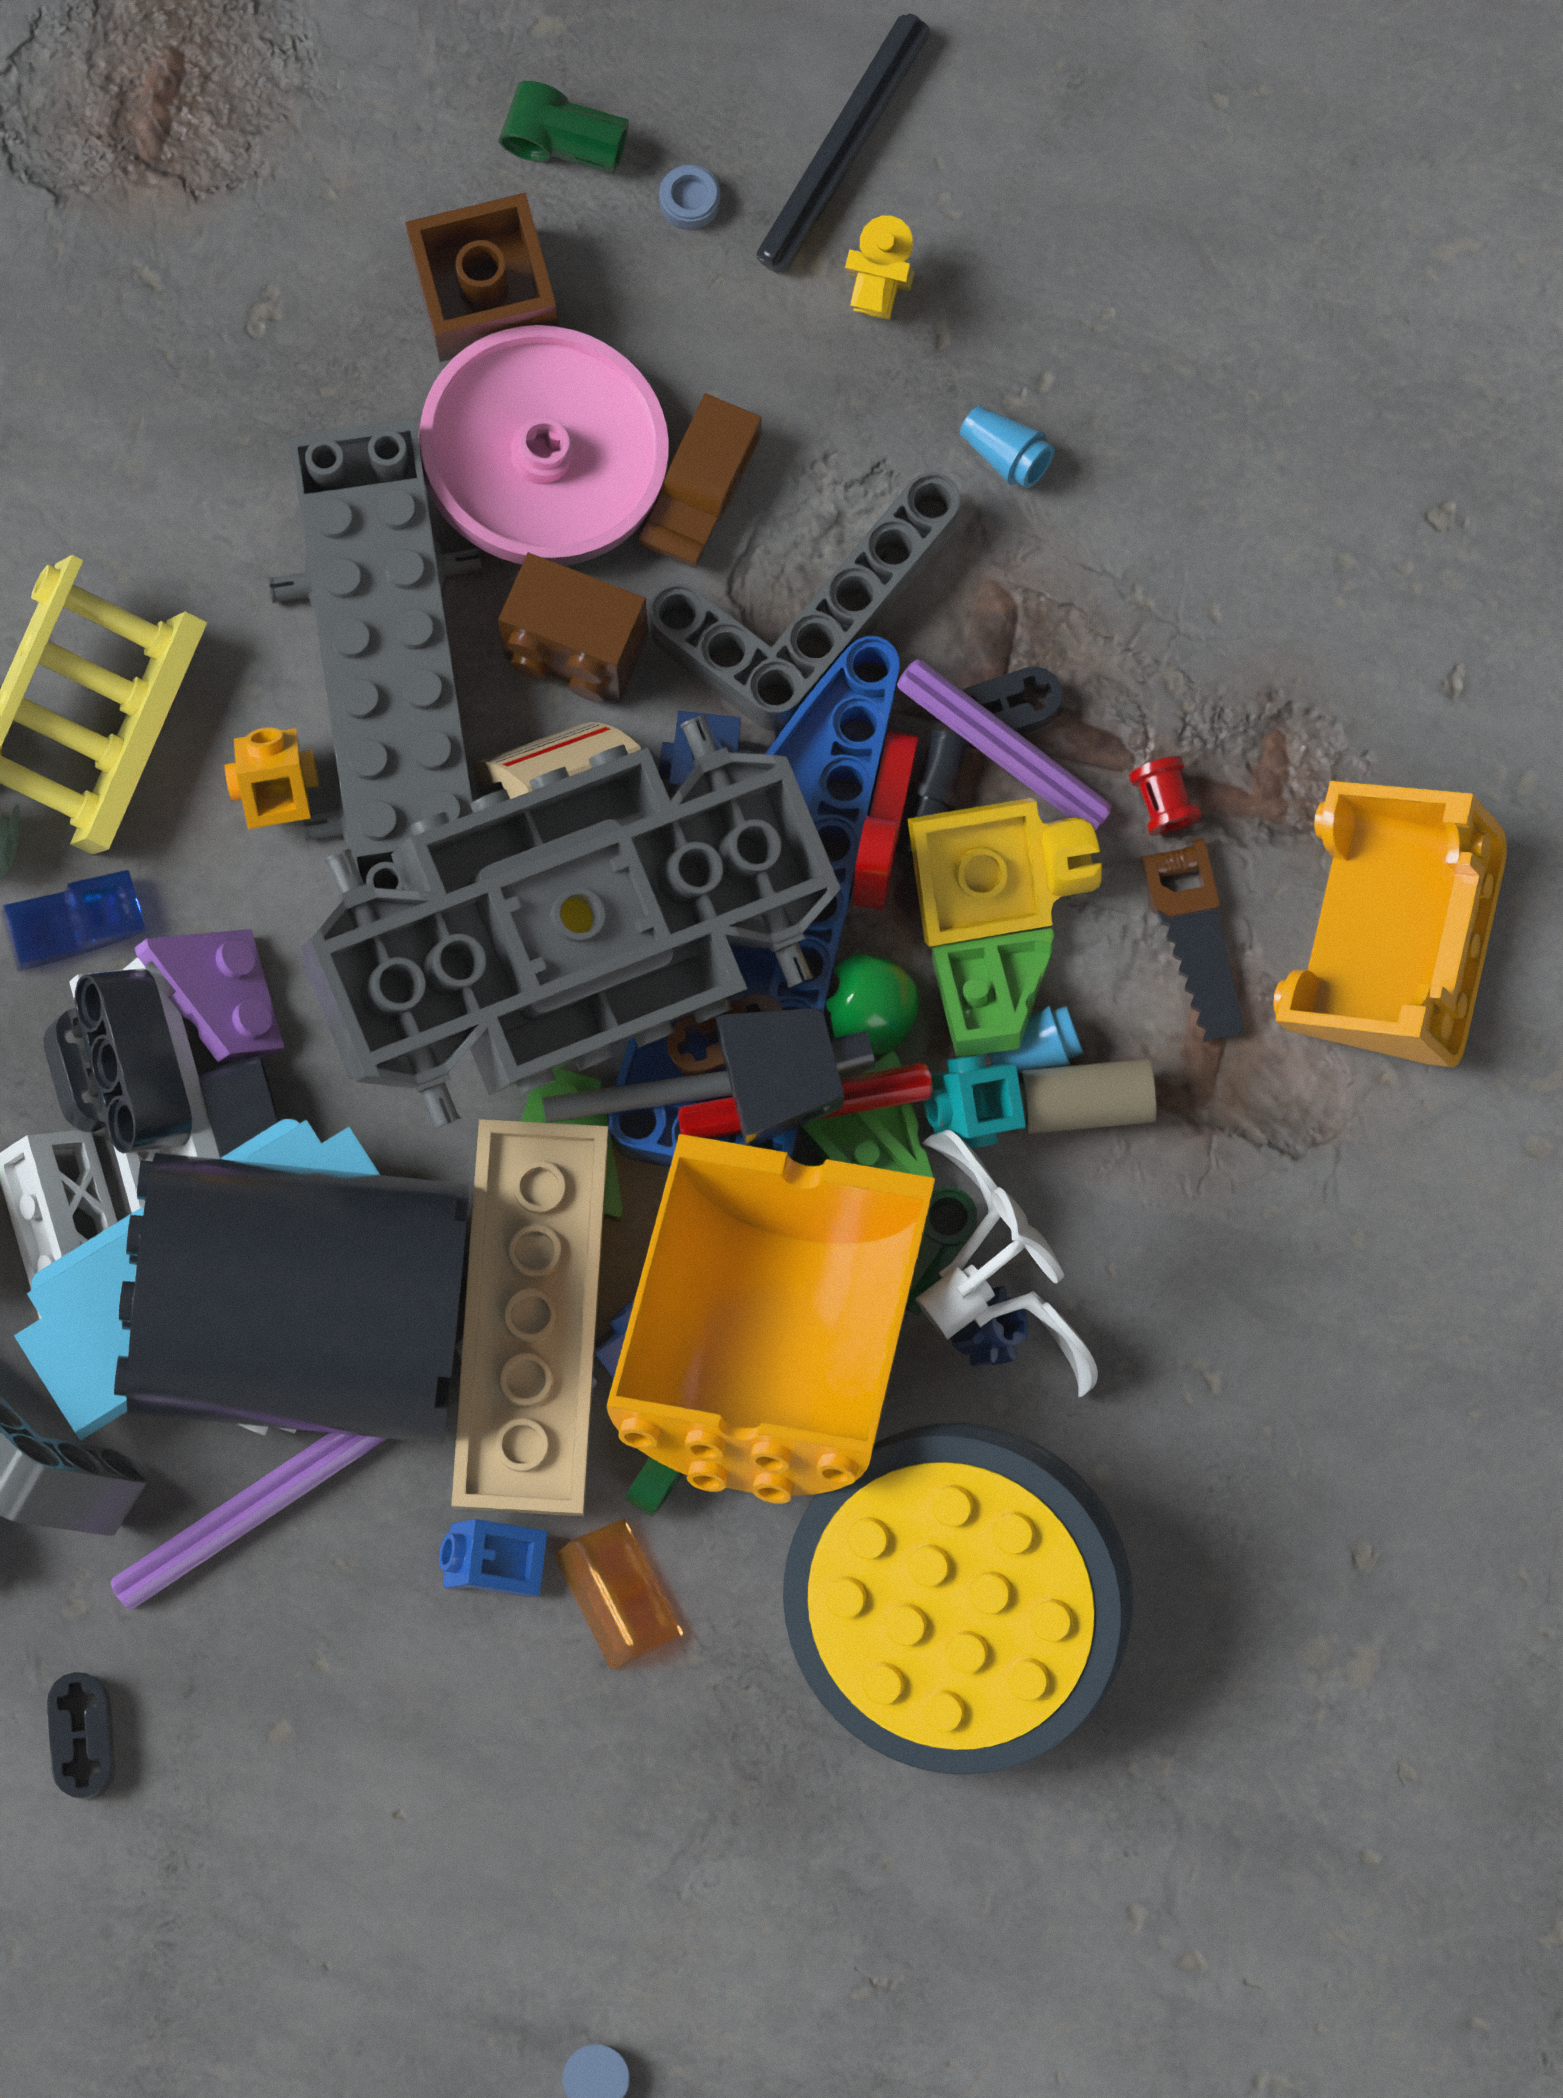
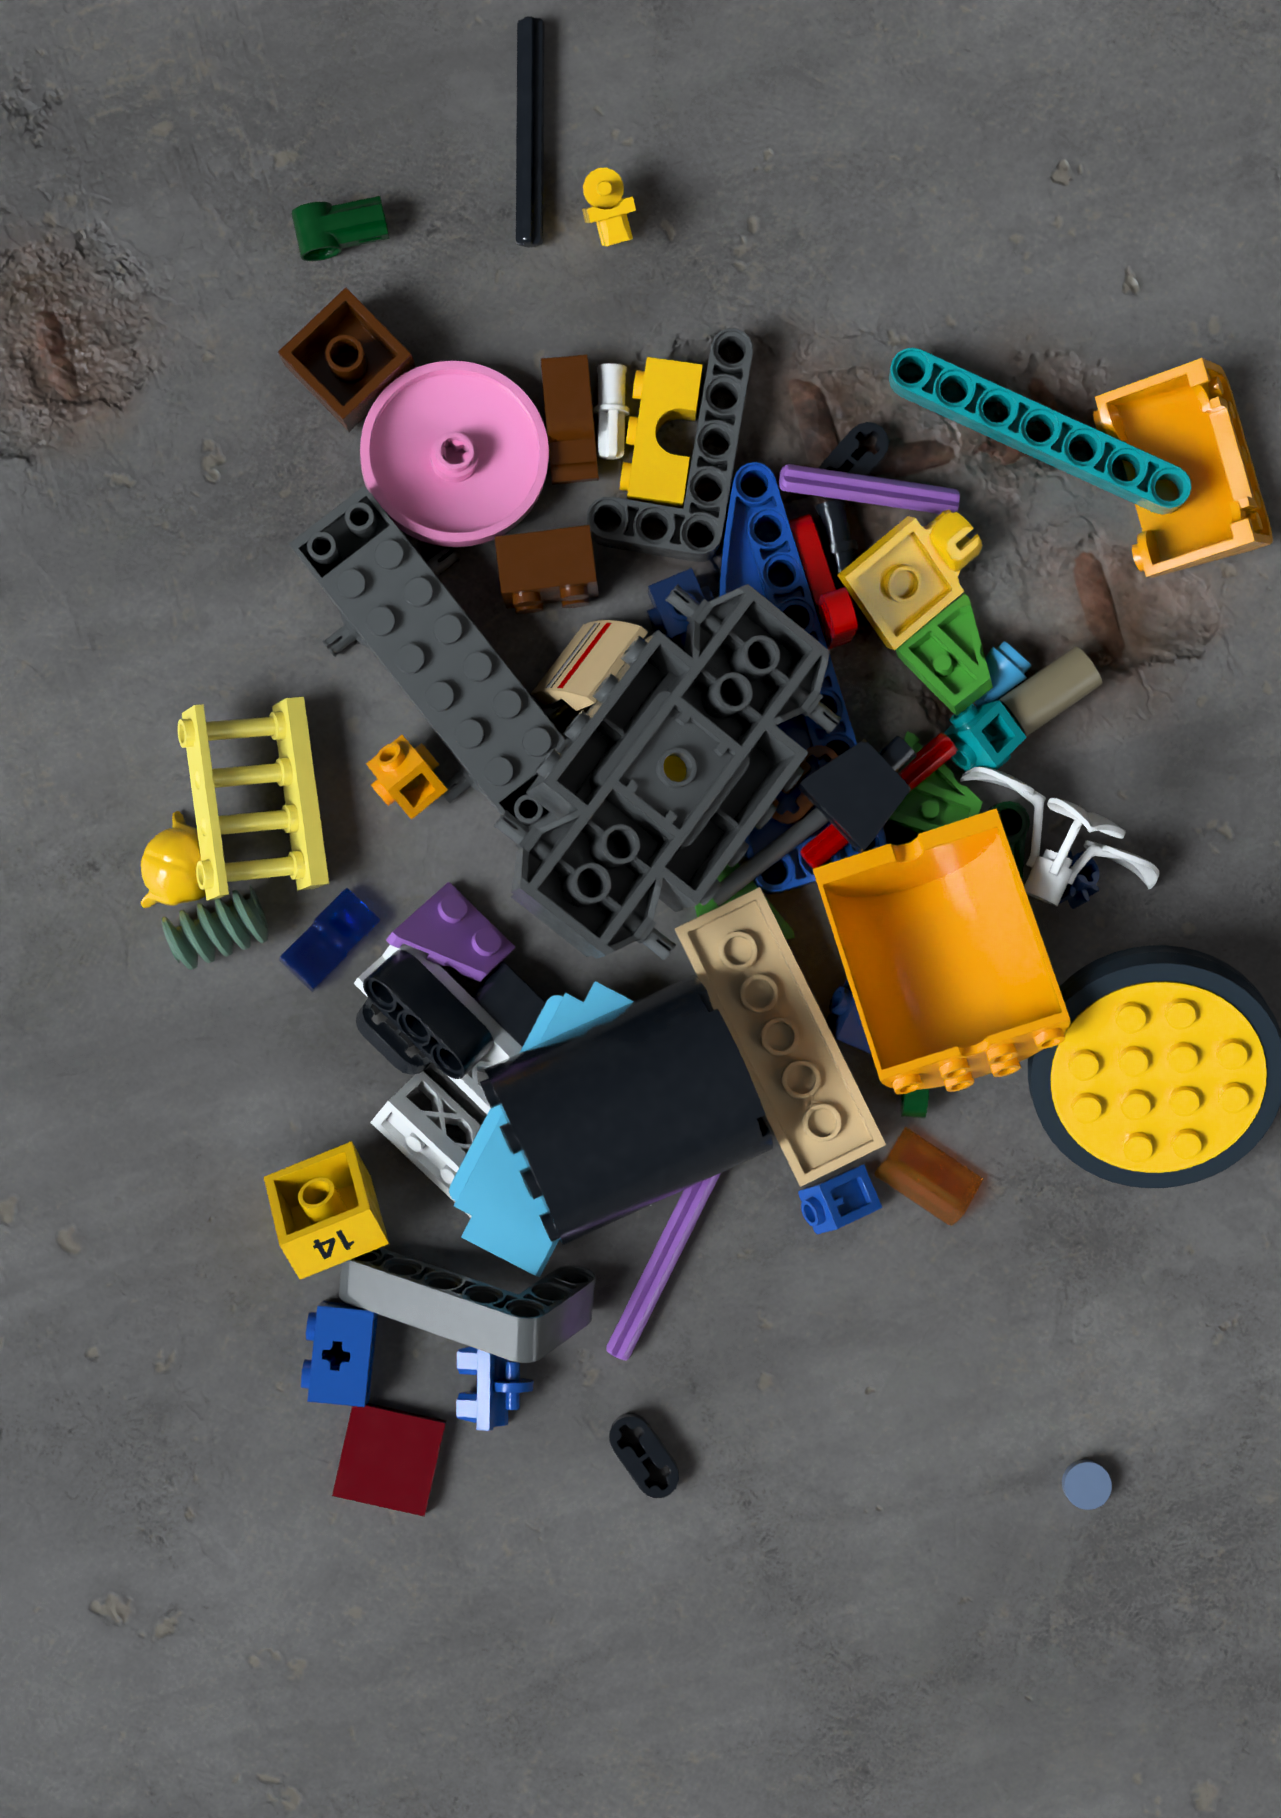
camera: 25 degrees left, 10 degrees up
sand blue tile [659,165,720,230] -> none
green hair [825,952,919,1056] -> none
dark azure cone [960,405,1055,488] -> none
red bush [1128,756,1202,836] -> none
black piece [1141,838,1243,1043] -> none
none -> white axle [593,363,630,460]
none -> yellow arch [619,357,703,509]
none -> teal beam [889,348,1191,515]

